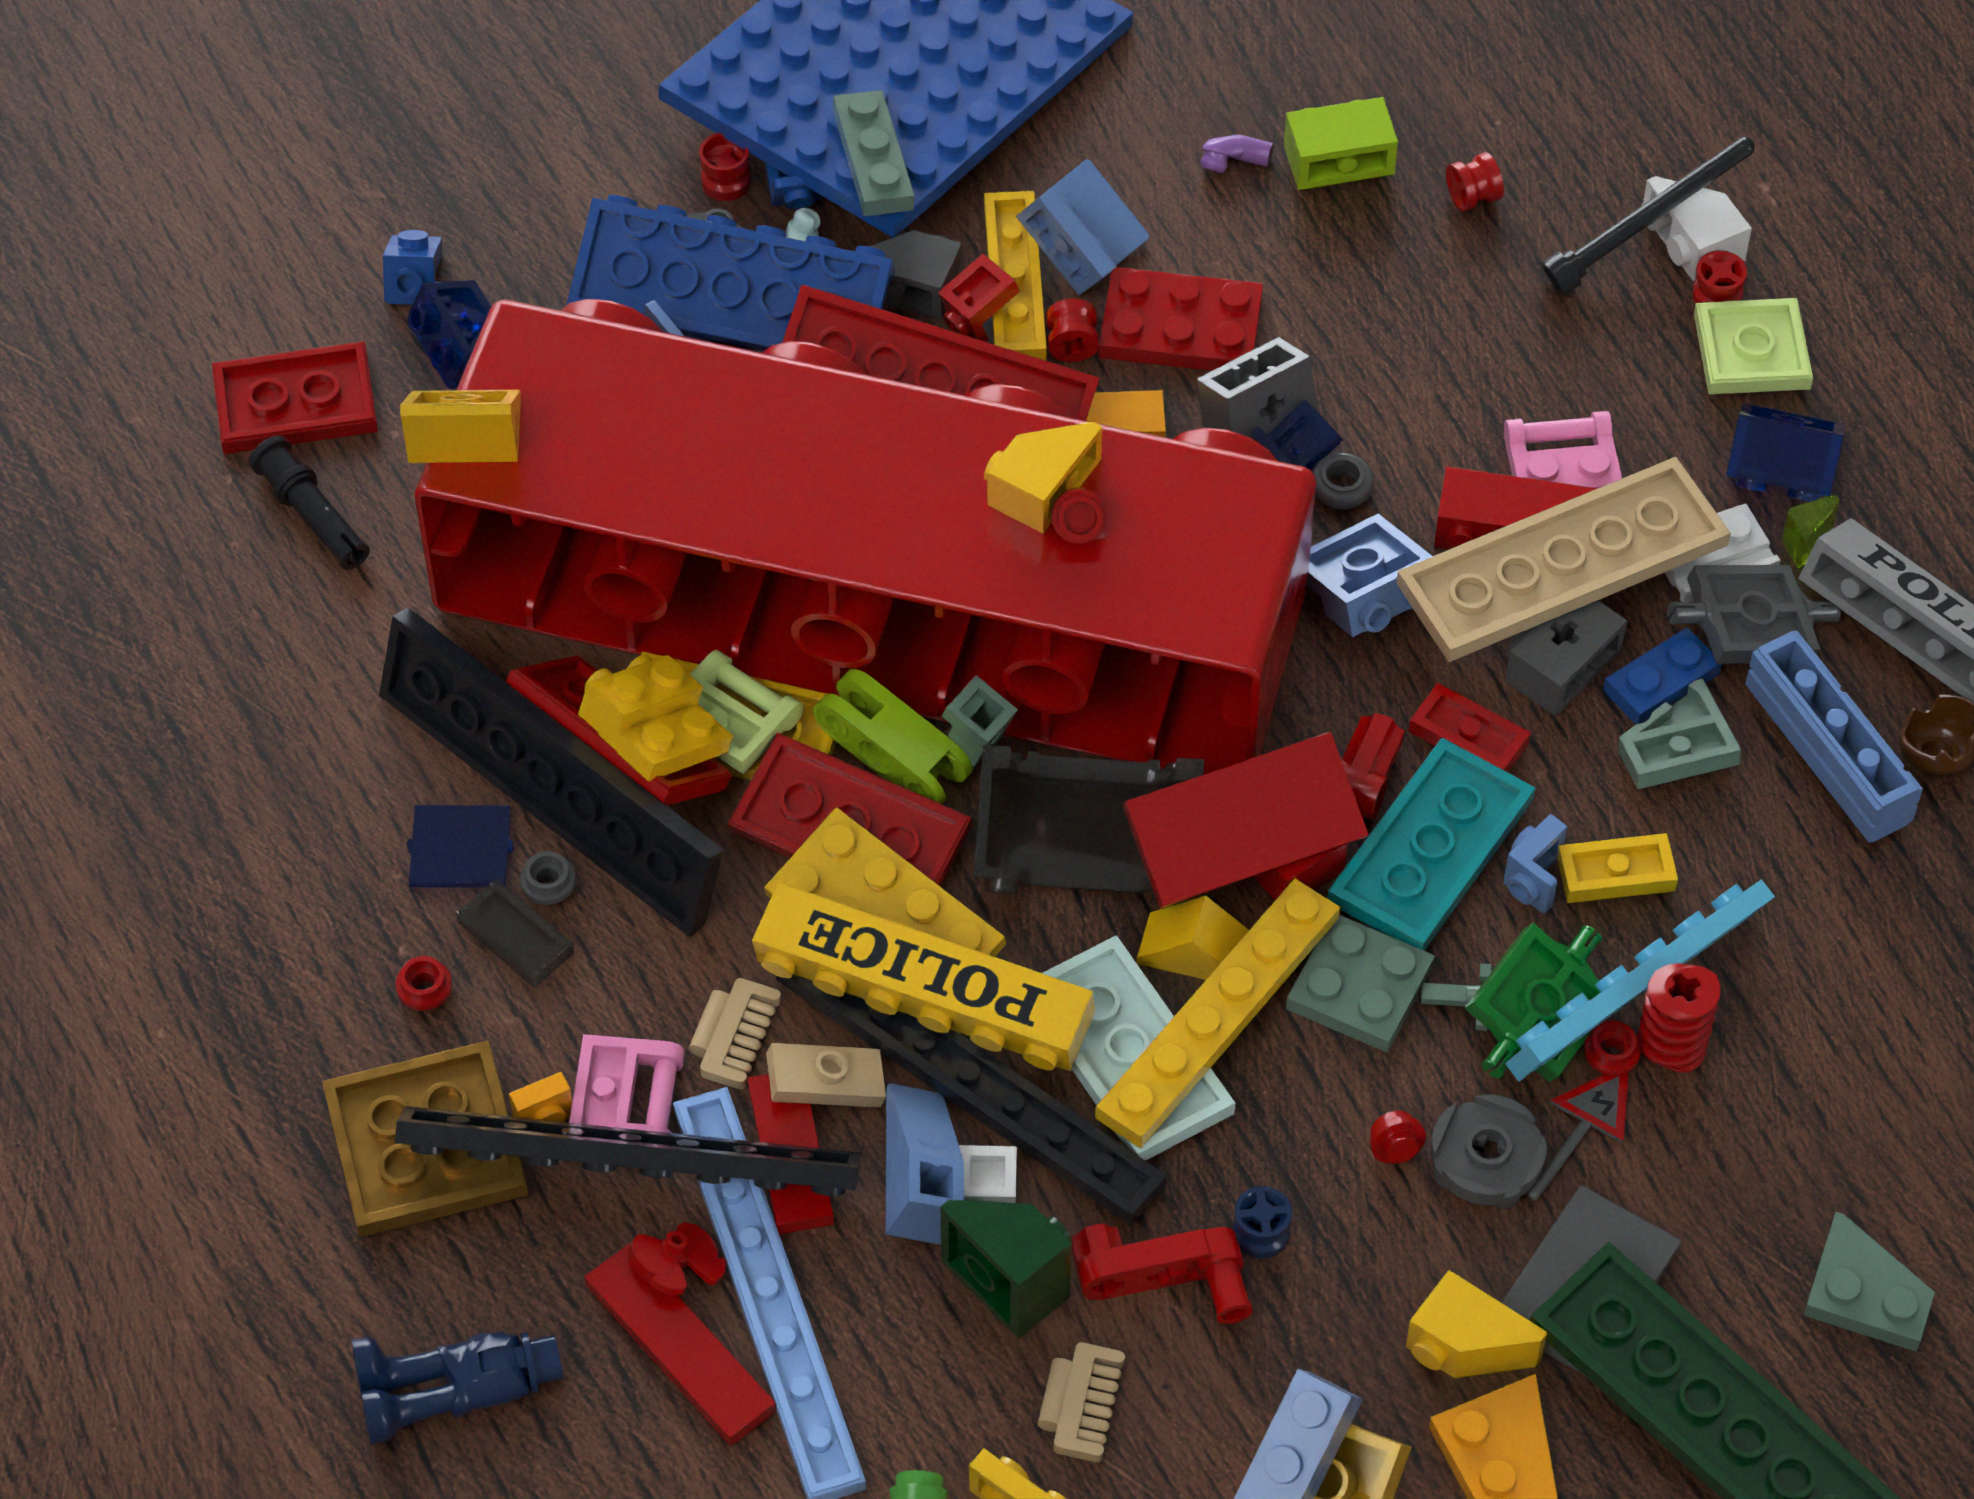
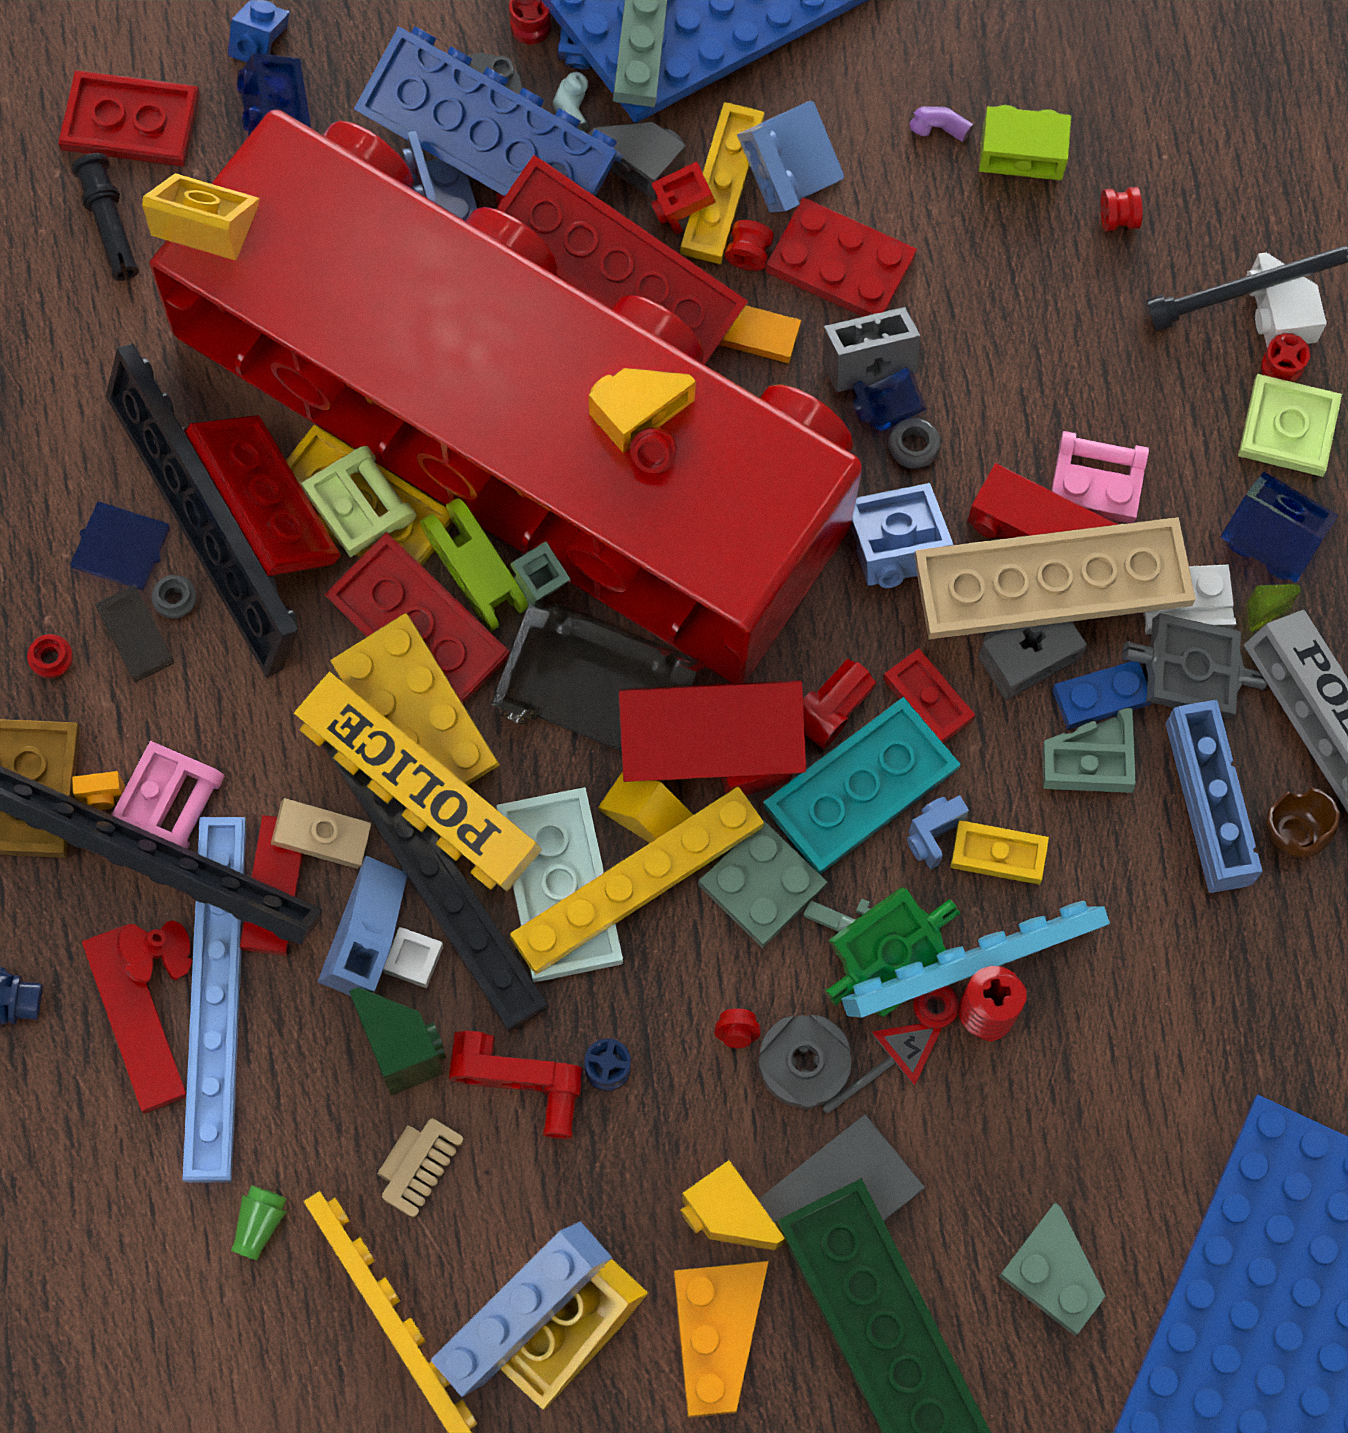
camera: 15 degrees right, 15 degrees up
yellow plate [578,654,733,782] -> none
tan piece [688,978,781,1090] -> none

